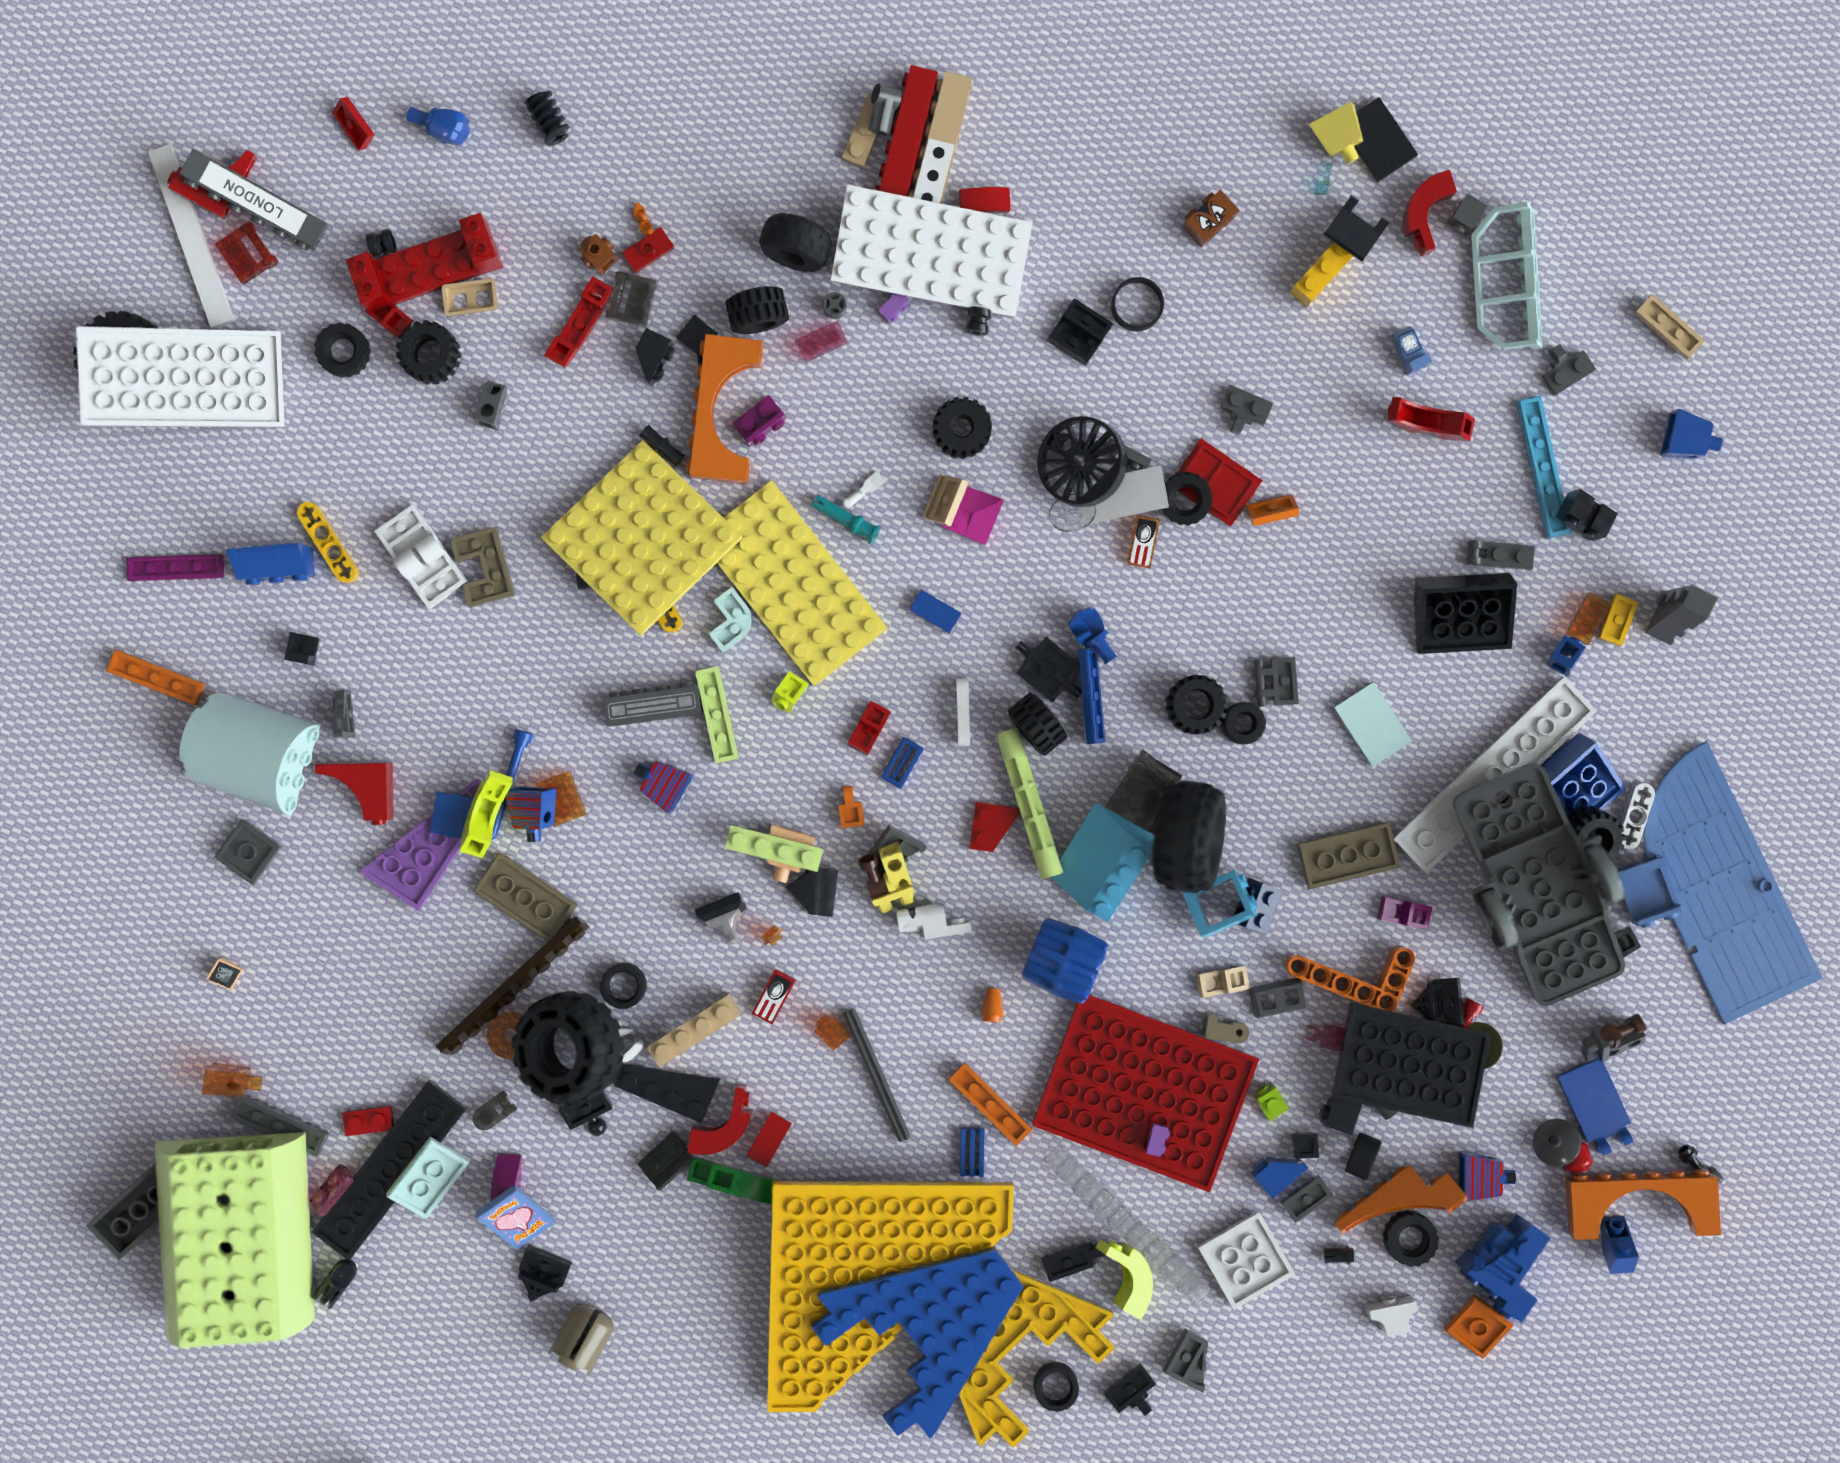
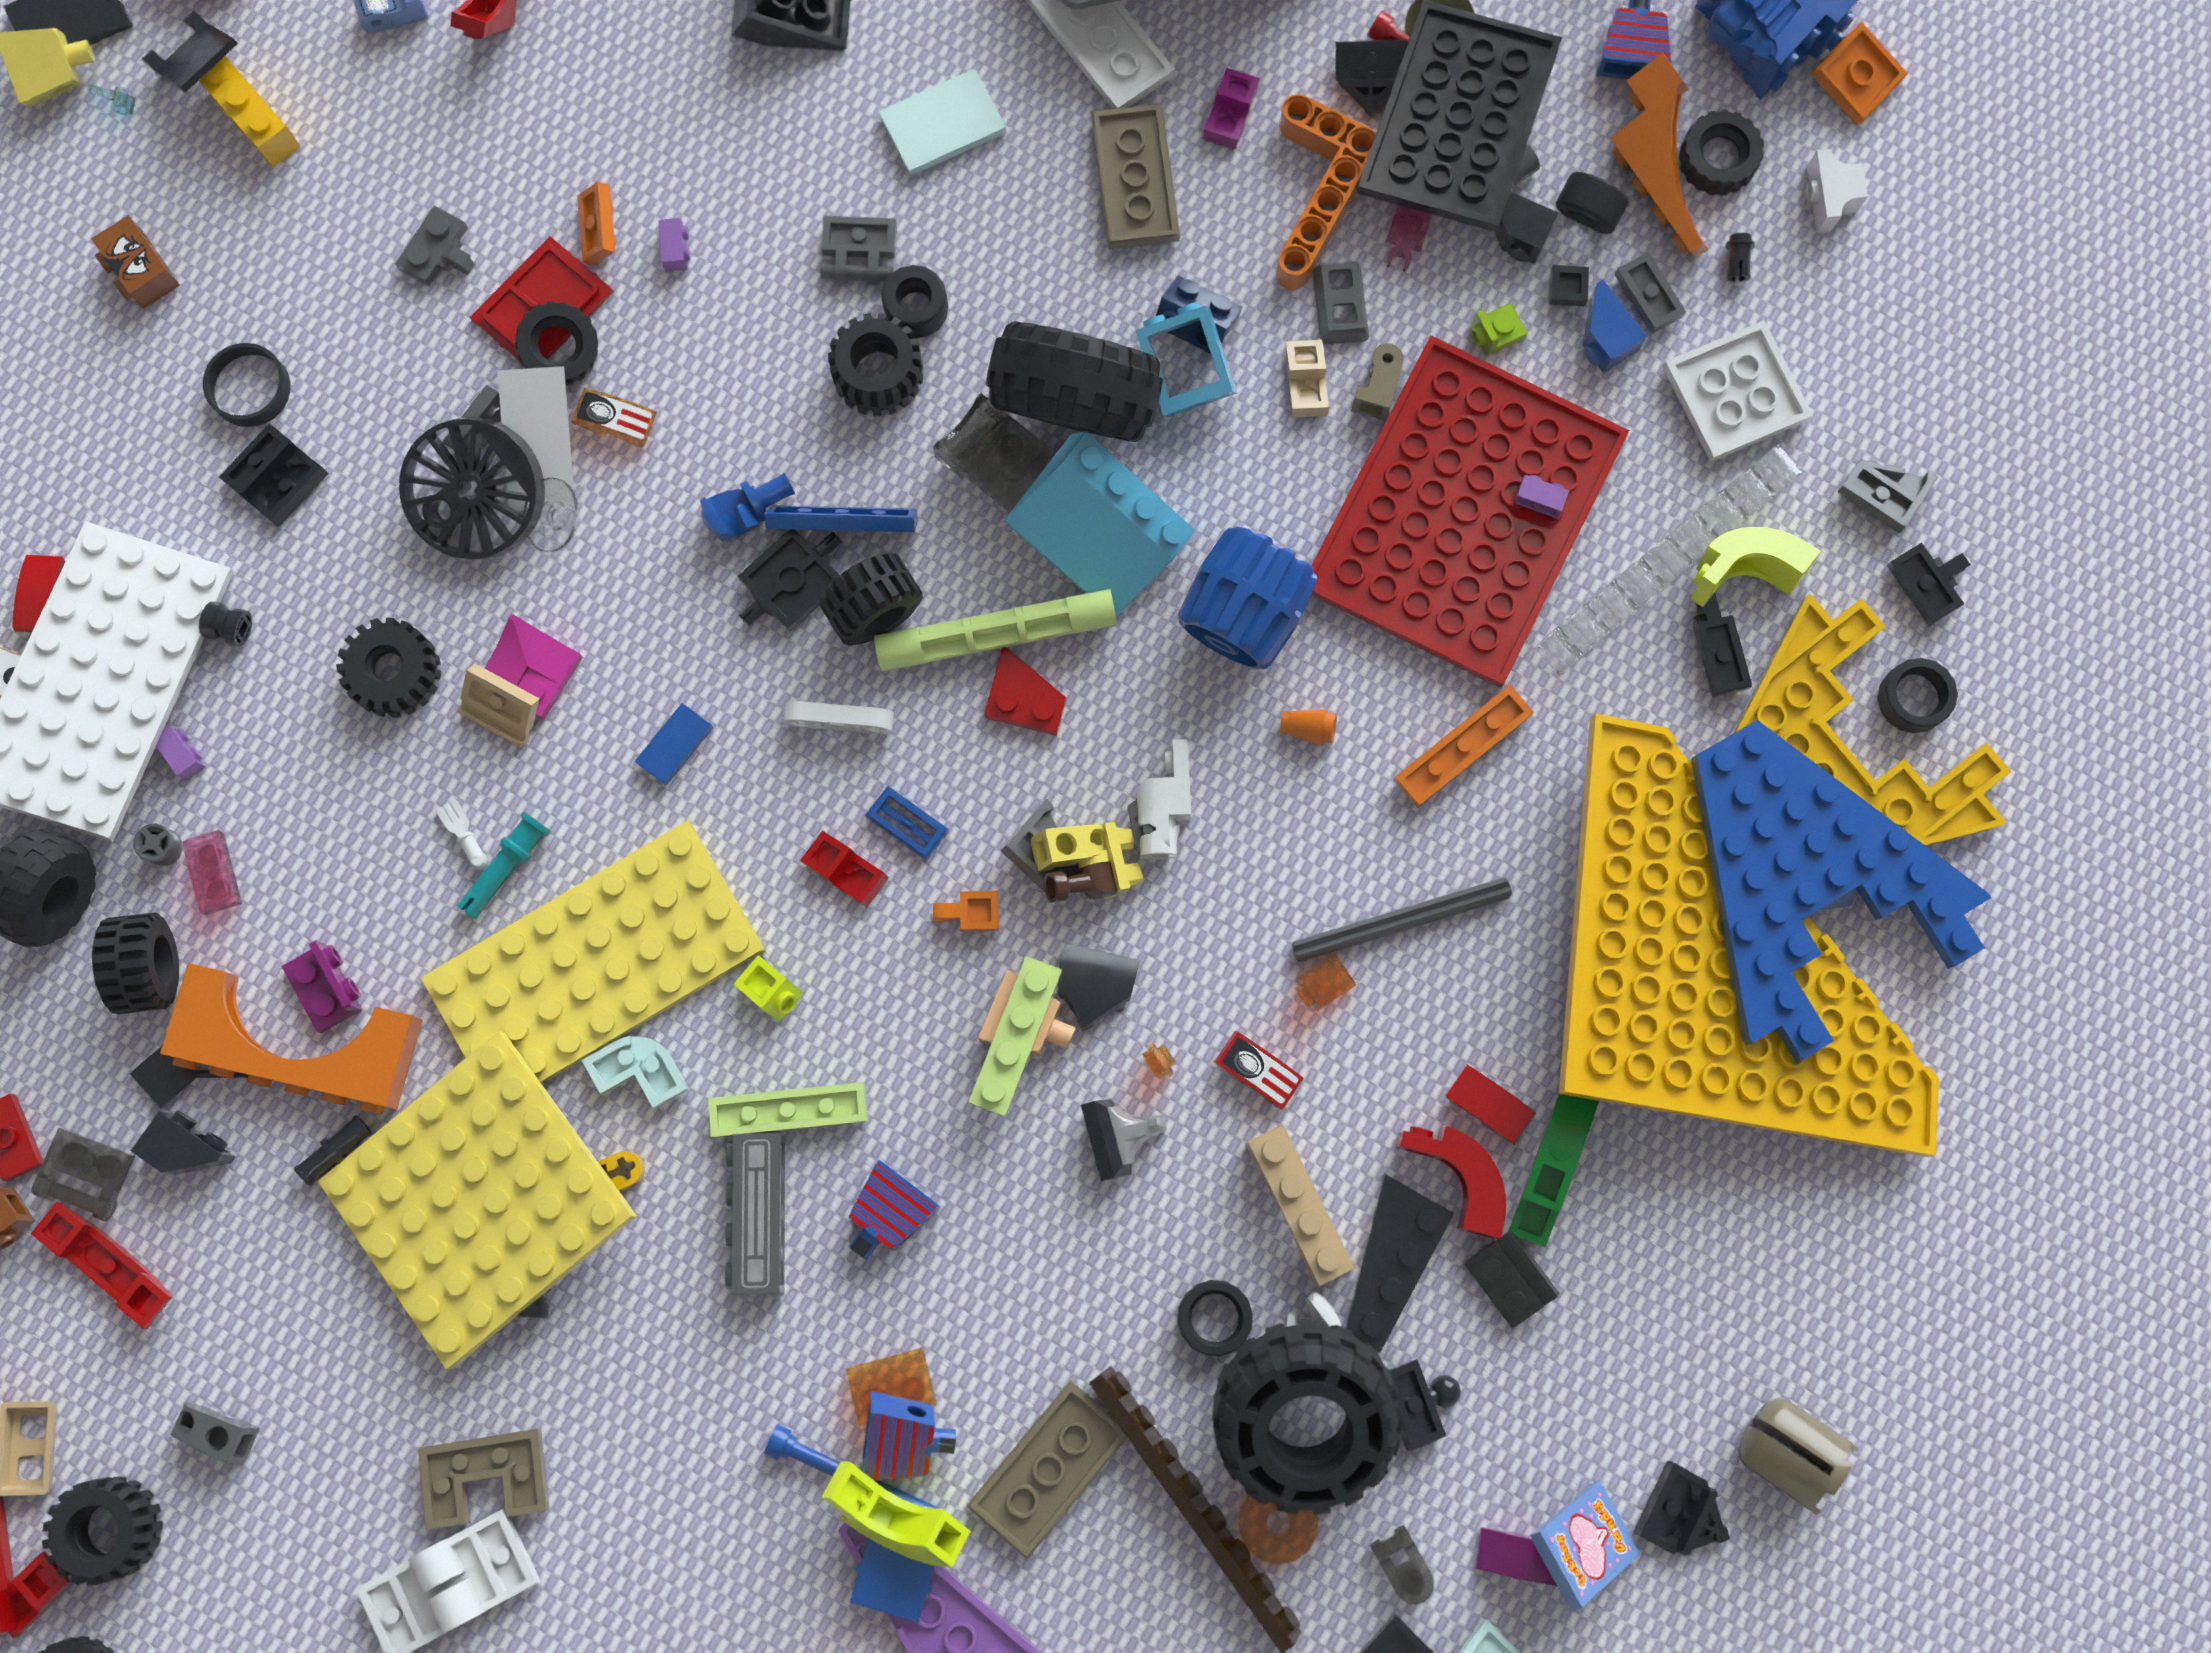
camera: 80 degrees left, 10 degrees down
blue tile [960,1128,985,1177] -> none
none -> medium lavender piece [658,218,691,271]

